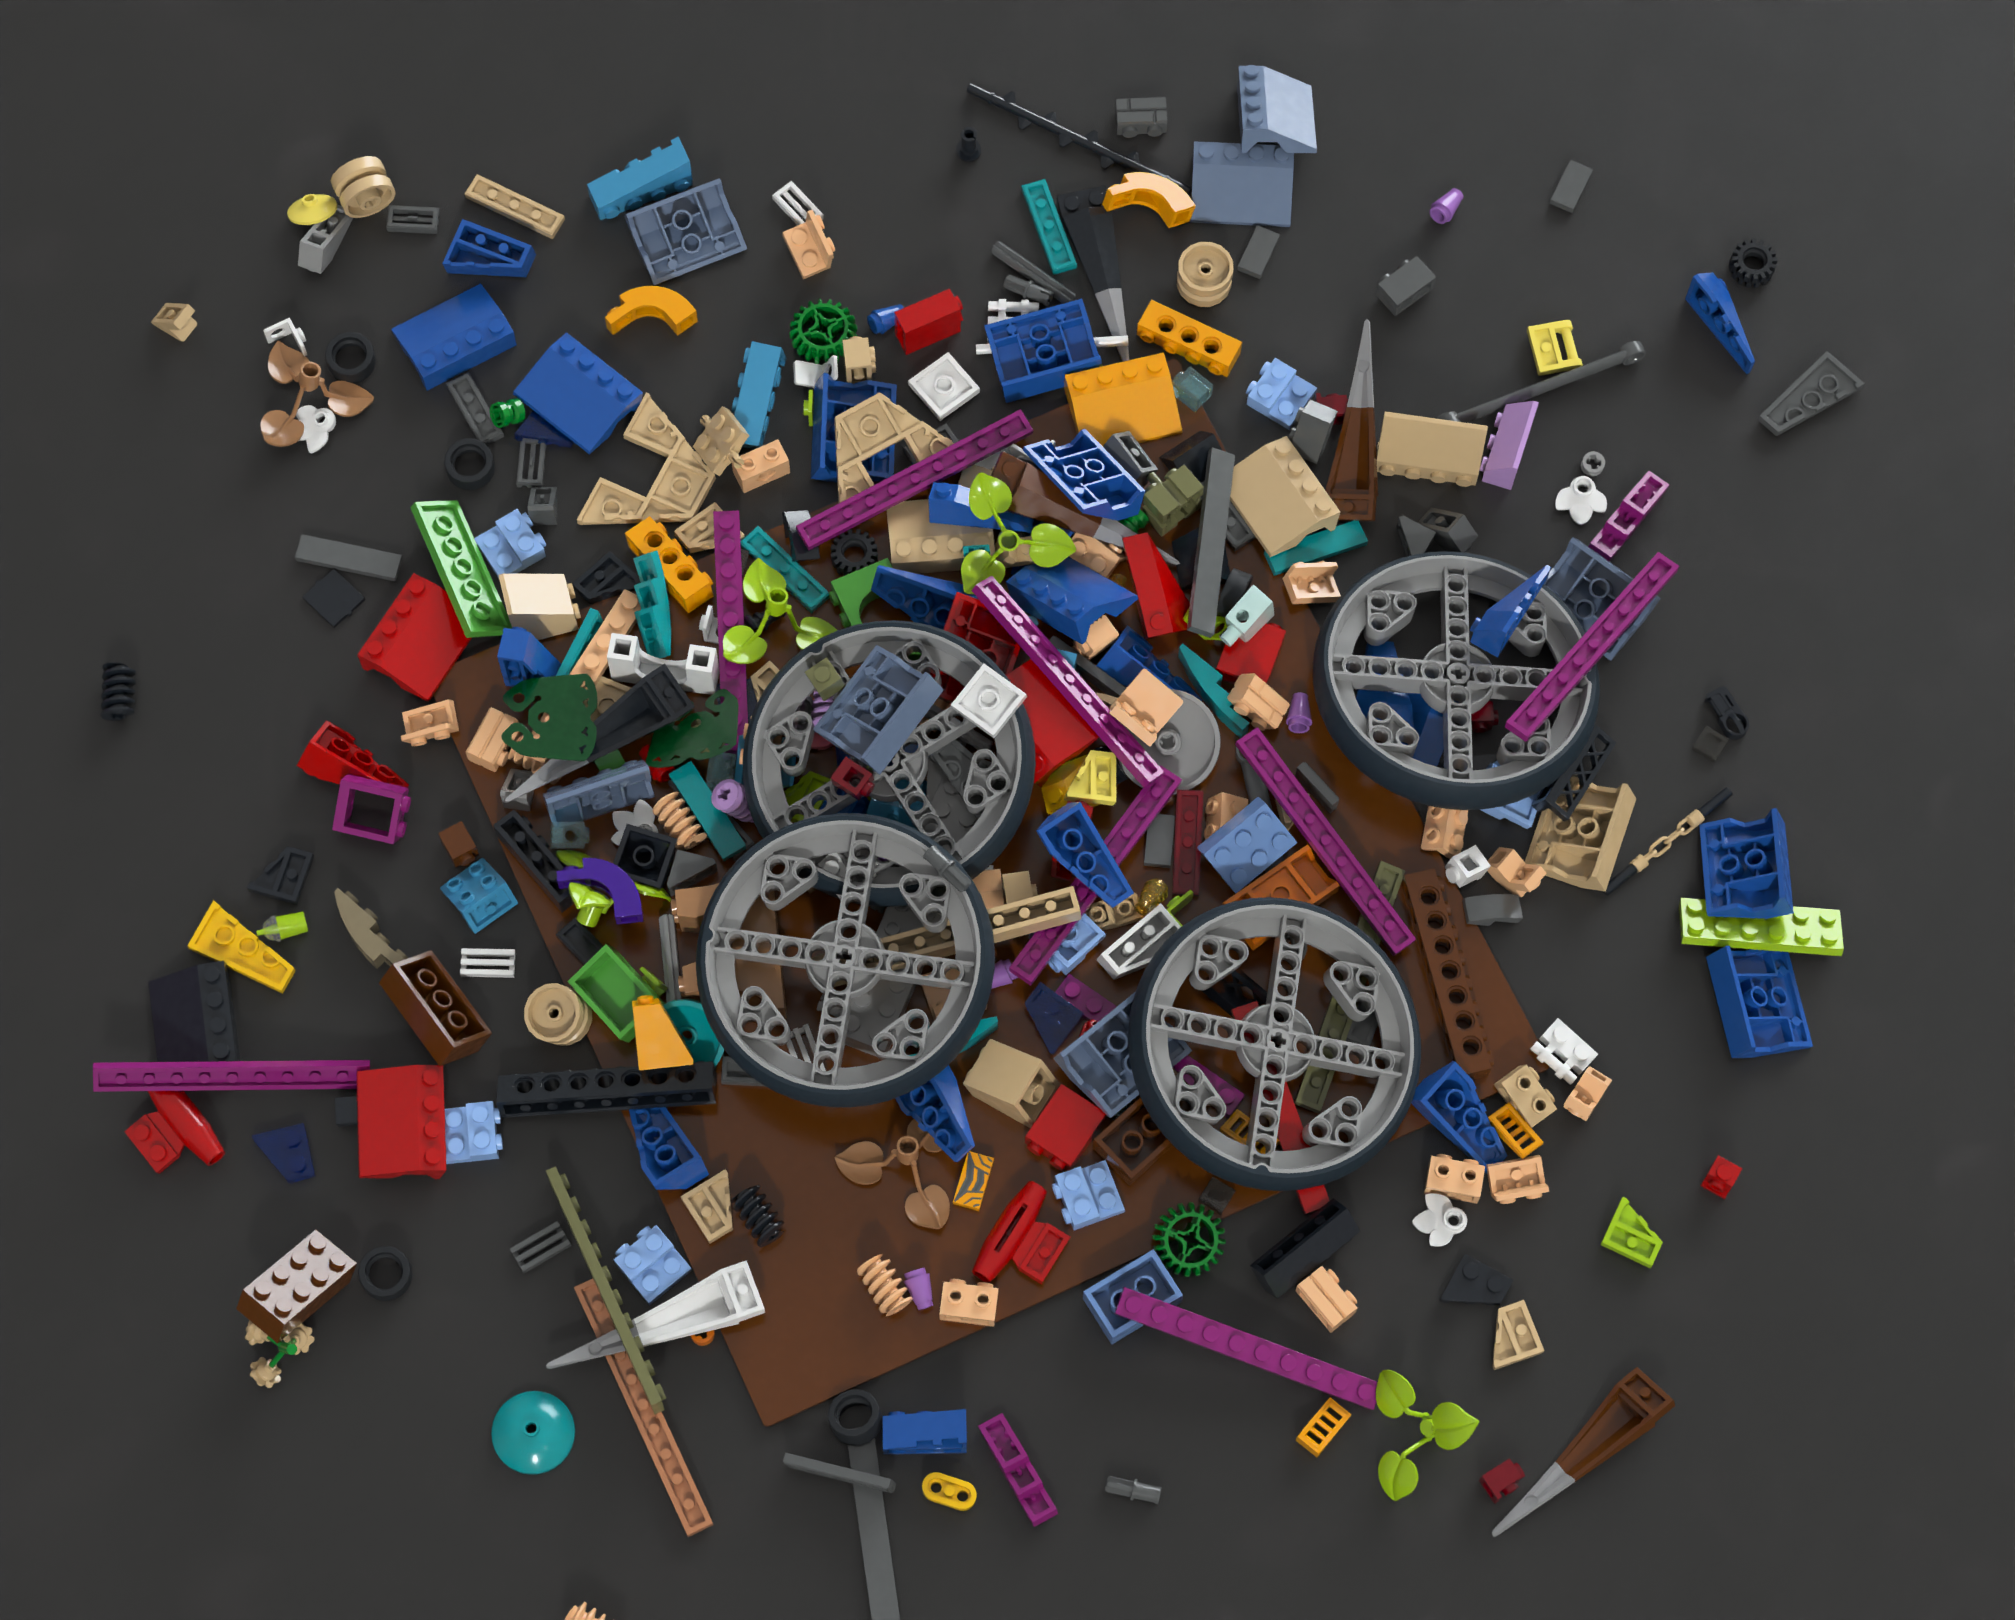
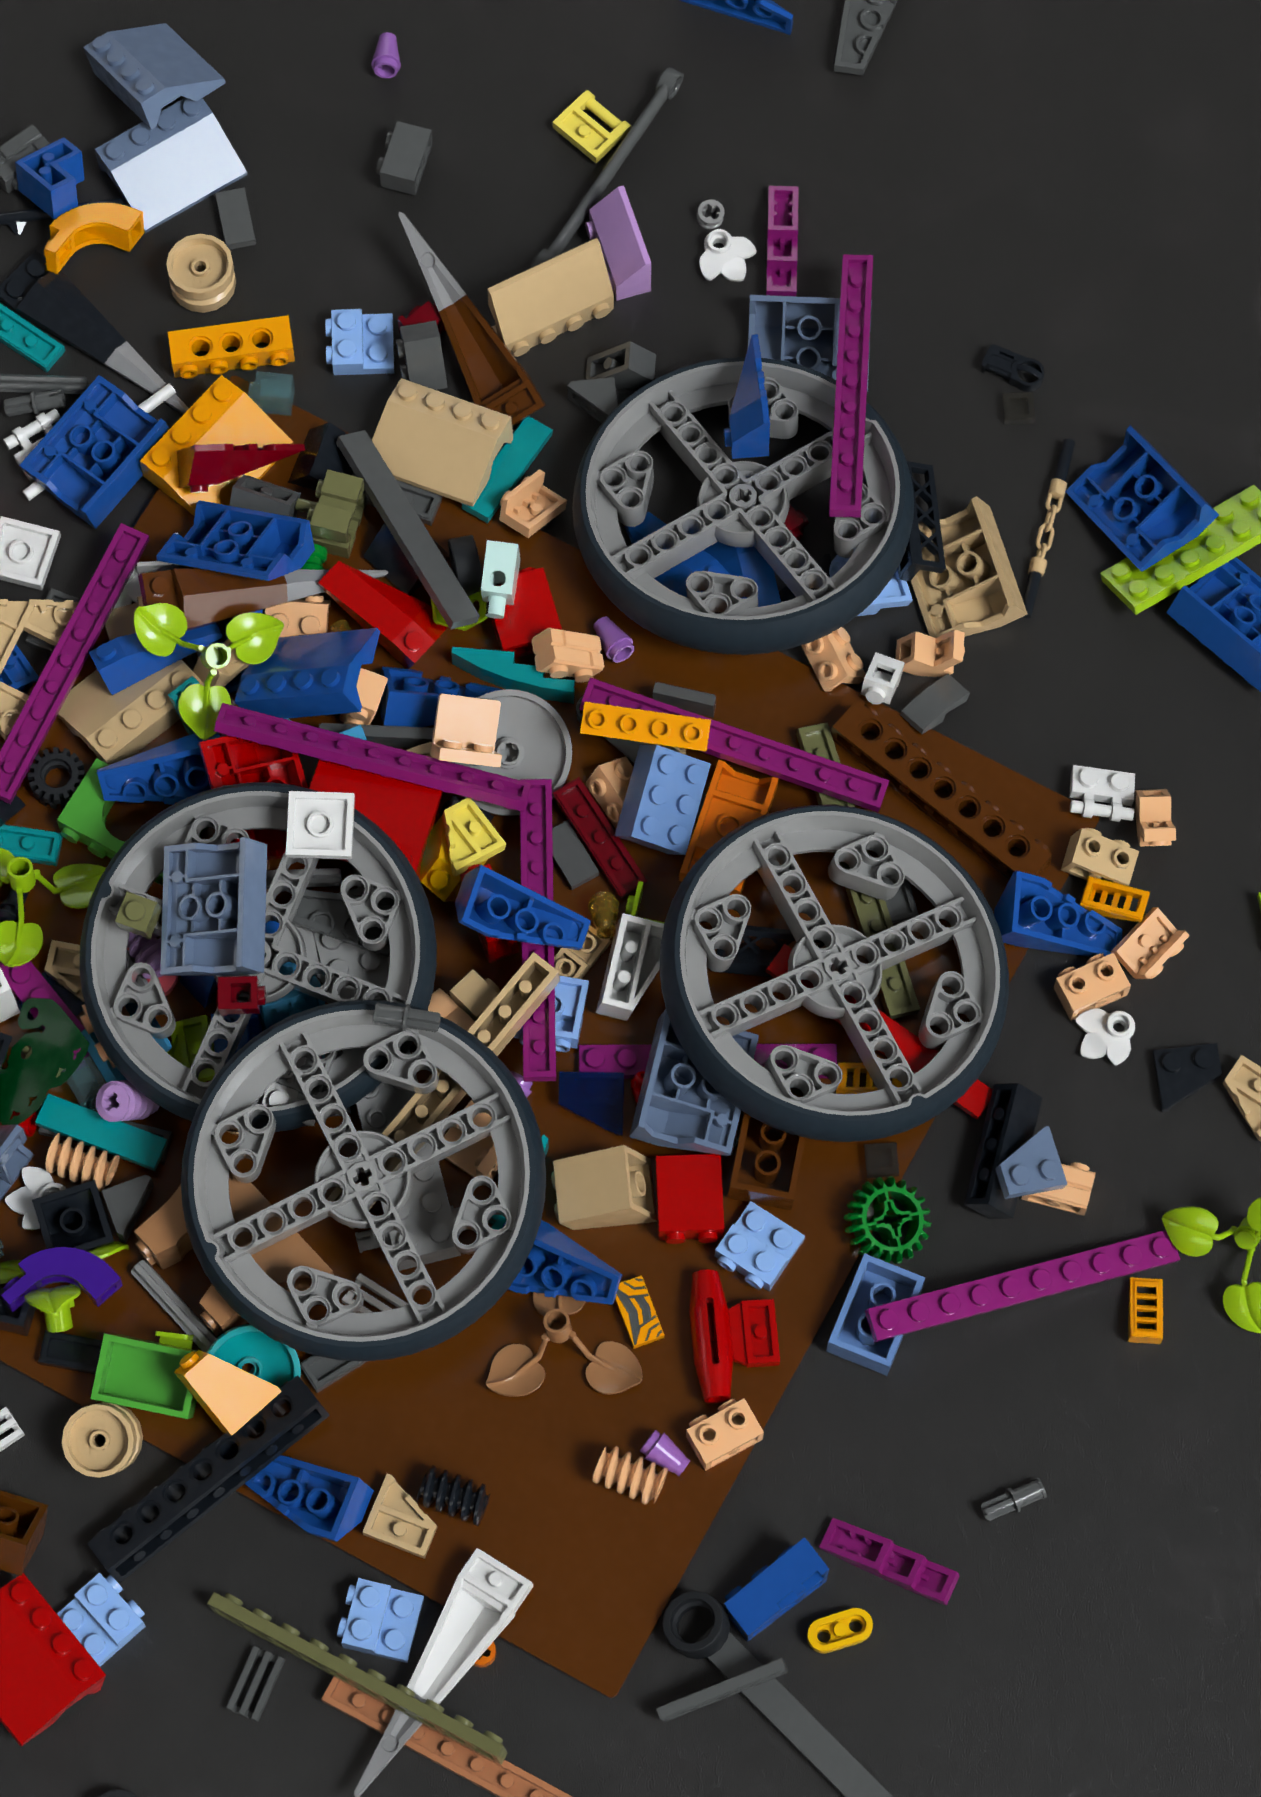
camera: 35 degrees left, 0 degrees up
none -> blue brick [15,137,85,219]
none -> dark red wedge [177,444,305,493]
none -> light orange brick [580,702,711,752]
none -> sand blue wing [995,1126,1067,1199]

